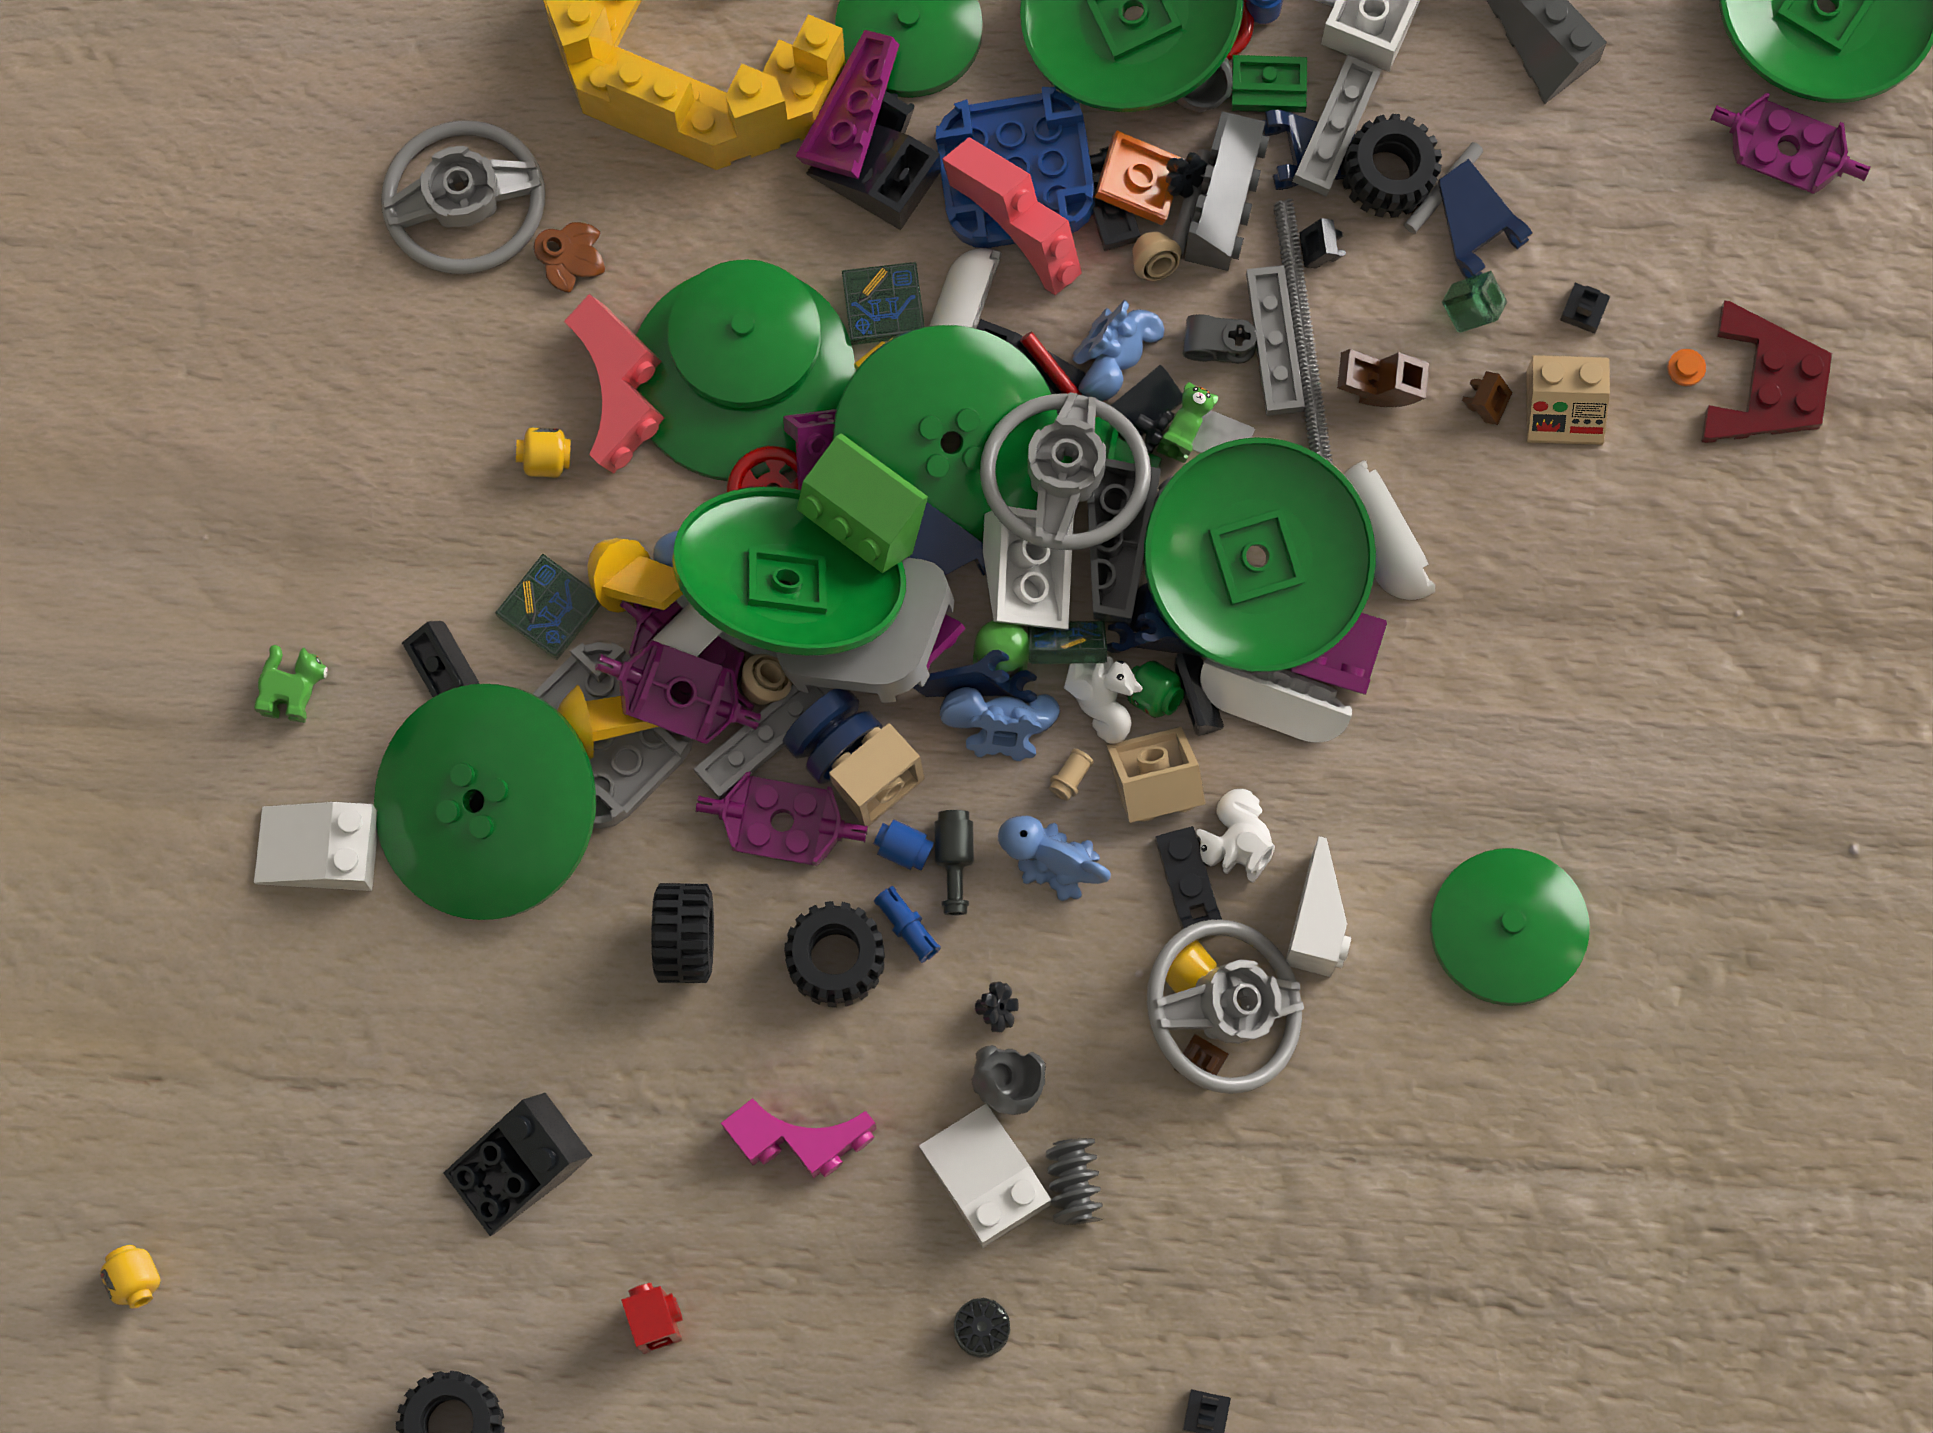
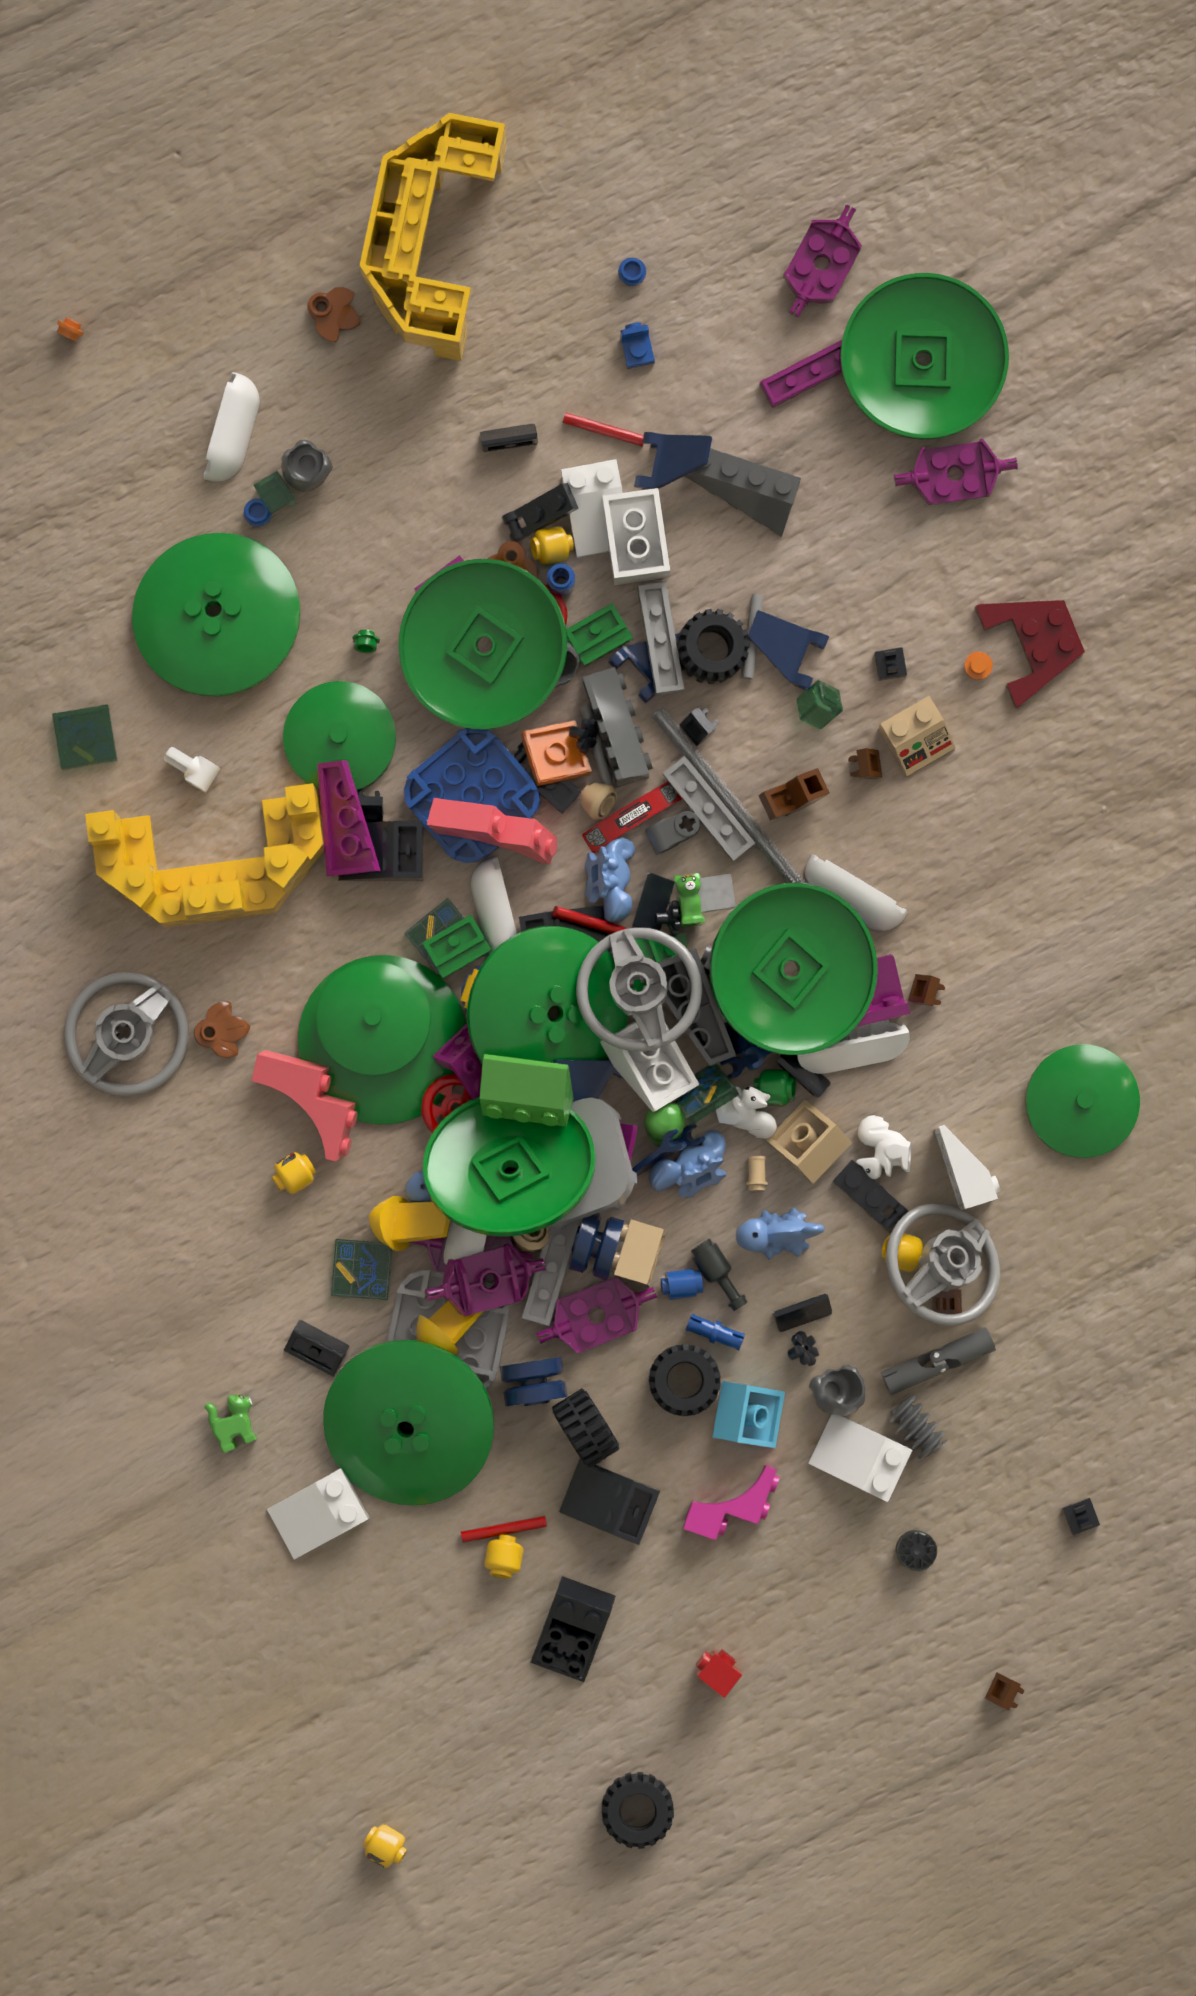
camera: 35 degrees left, 10 degrees up
none -> green plate [422,915,492,979]
none -> red bar [461,1516,547,1543]
none -> yellow head [484,1535,524,1579]
none -> dark blue wheel [499,1357,568,1406]
none -> black slope [559,1459,660,1545]
none -> sticker [582,782,682,853]
none -> medium azure slope [712,1381,785,1448]
none -> black slope [772,1293,832,1332]
none -> dark grey piece [881,1327,996,1395]
none -> reddish brown tile [908,974,945,1006]

